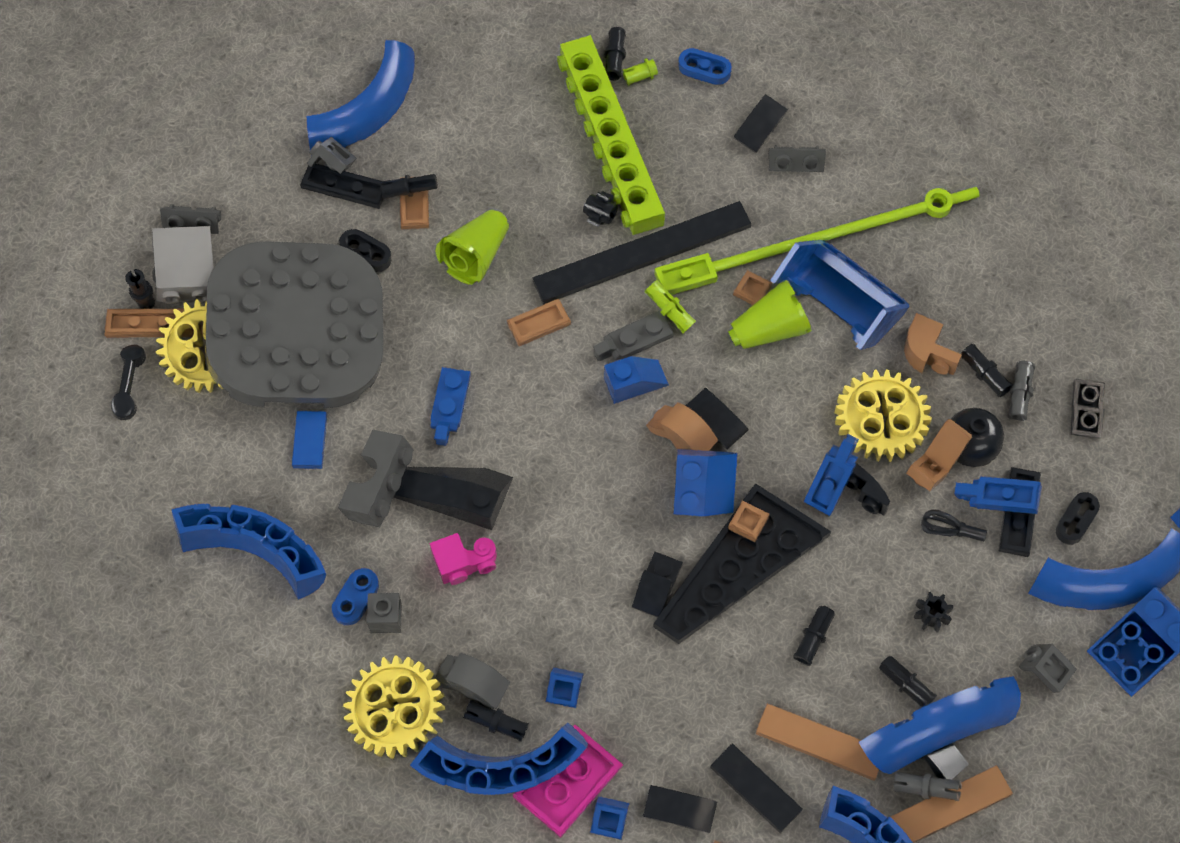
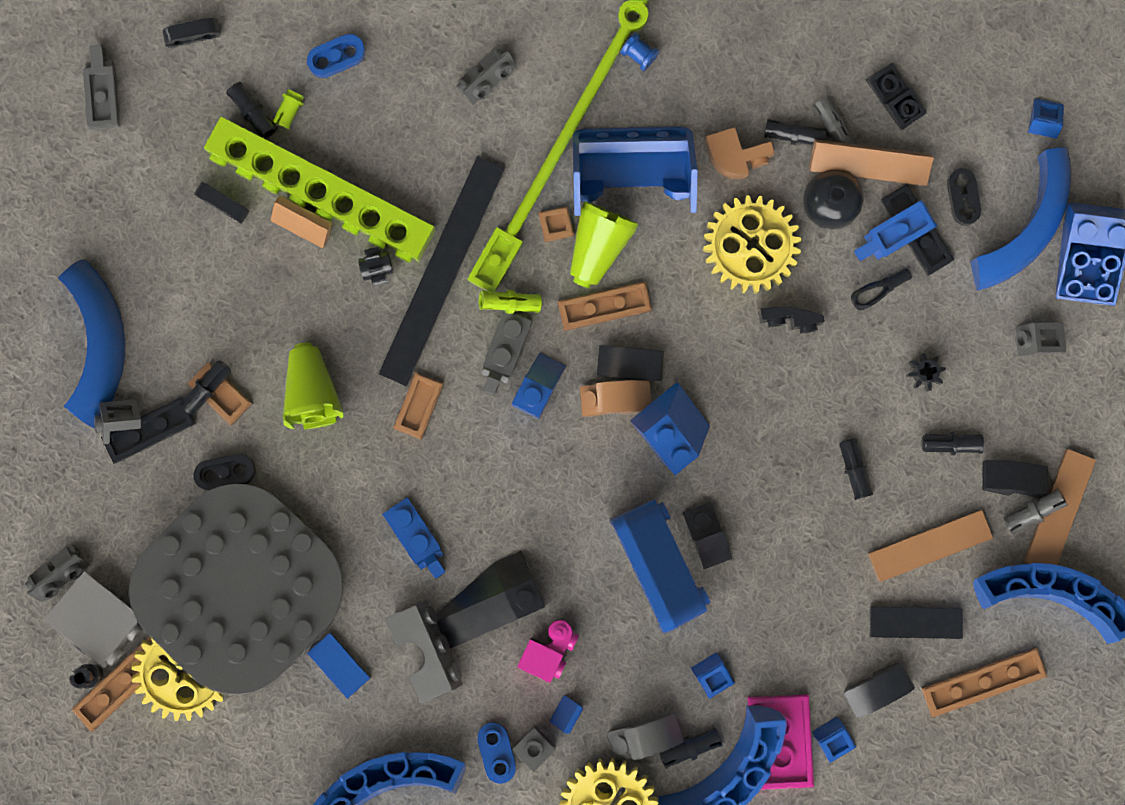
camera: 40 degrees left, 20 degrees up
black bar [111,345,146,420] -> none
black wing [653,483,831,644] -> none
medium nougat tile [728,501,769,542] -> none
black slope [734,94,788,153] -> none
blue hinge [804,434,859,516] -> none
blue brick [859,676,1021,774] -> none
medium nougat bracket [906,419,972,491] -> none
none -> black beam [194,181,250,224]
none -> tile [271,195,333,248]
none -> blue slope [550,695,583,735]
none -> medium nougat tile [557,281,652,331]
none -> blue windscreen [609,499,710,634]
none -> blue bush [621,32,660,72]
none -> medium nougat tile [809,139,934,186]

